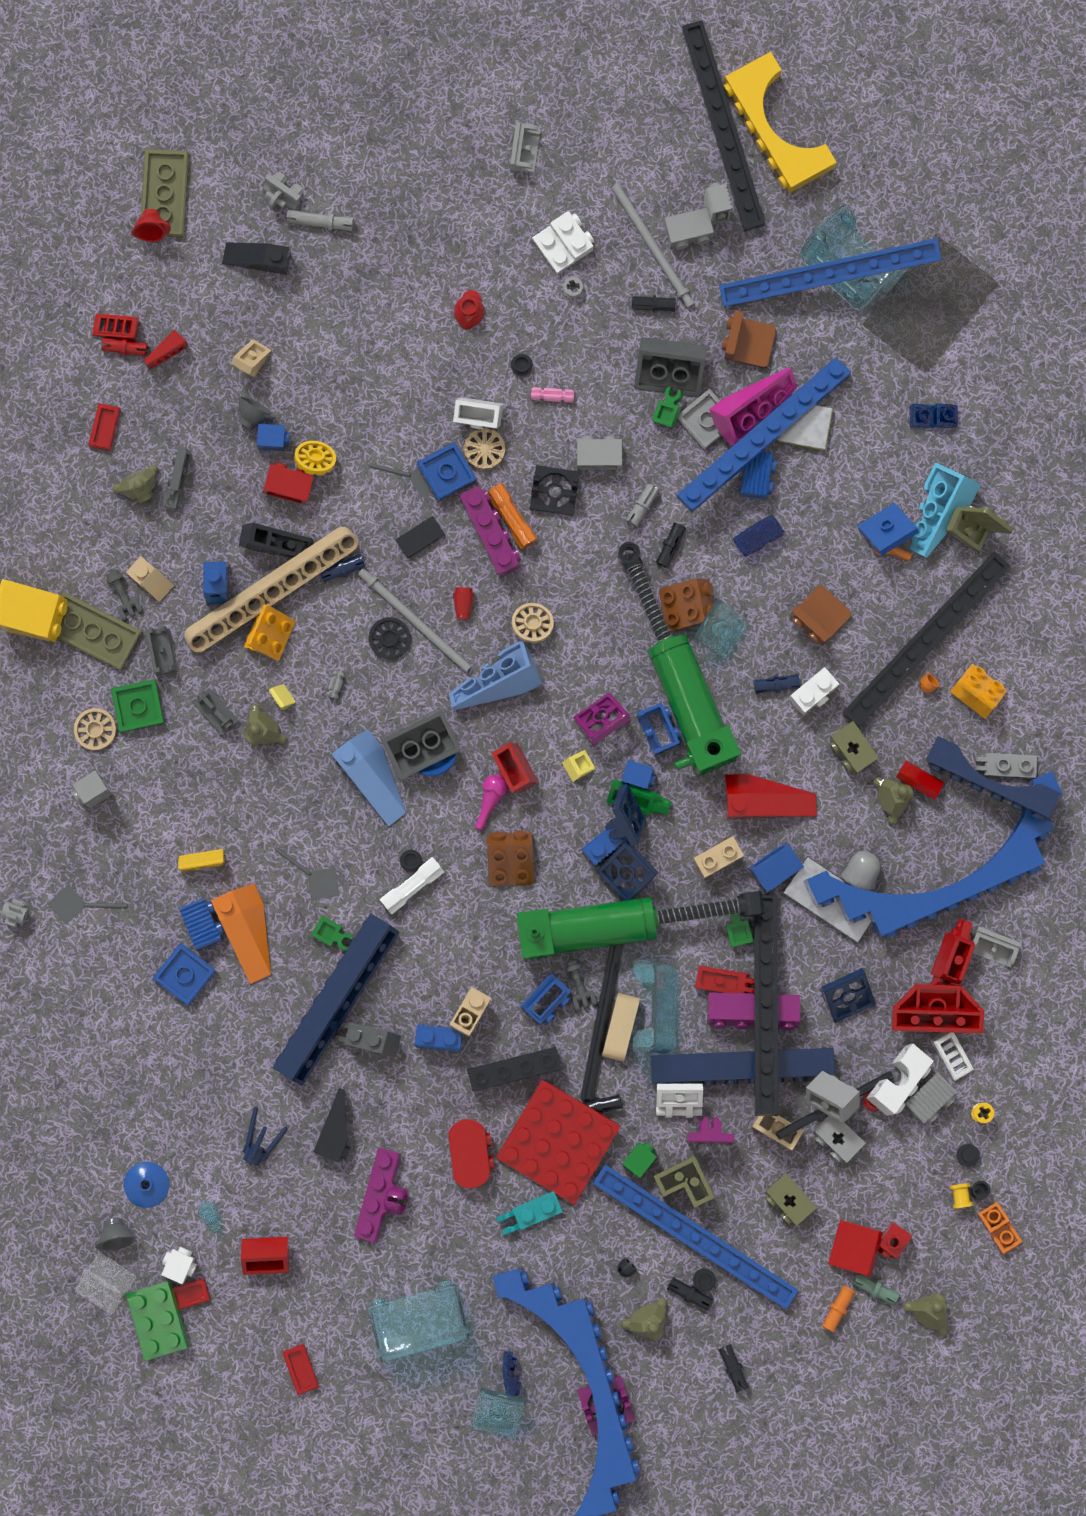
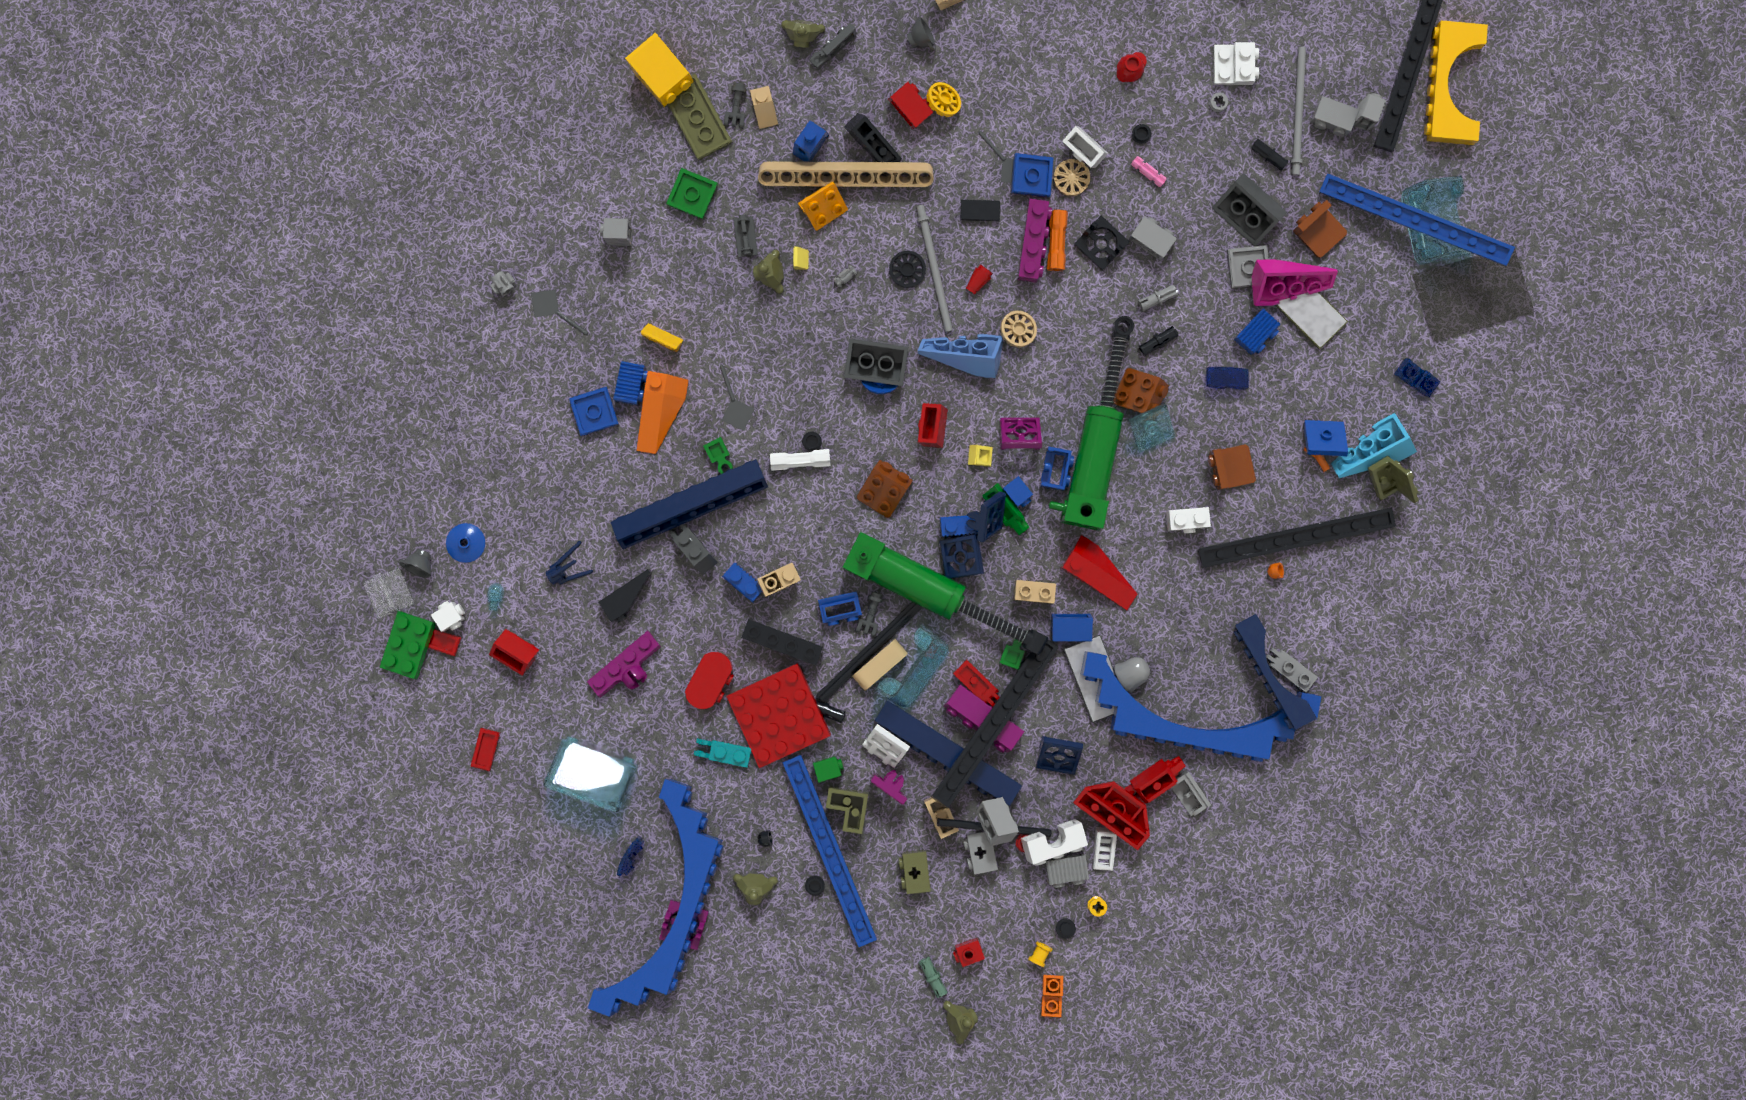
camera: 30 degrees right, 5 degrees up
tan wheel [74,708,116,750] -> none
dark grey hinge [146,626,178,676] -> none
blue brick [257,424,290,452] -> none
dark blue pin [320,554,366,583] -> none
medium blue wedge [332,730,406,827] -> none
clear light blue plate [471,1388,526,1438] -> none
dark pink piece [475,774,508,830] -> none
green plate [652,387,684,429] -> none
black pin [667,1276,714,1311] -> none
blue plate [677,357,851,513] -> none
black pin [718,1344,749,1393] -> none
dark blue pin [754,674,800,694] -> none
orange pin [821,1285,856,1333] -> none
red tile [828,1220,883,1277] -> none
olive brick [829,721,879,775] -> none
olive rock [873,777,913,825] -> none
red tile [896,760,944,800] -> none
light orange bracket [950,664,1007,719] -> none
black hinge [971,1181,990,1200] -> none

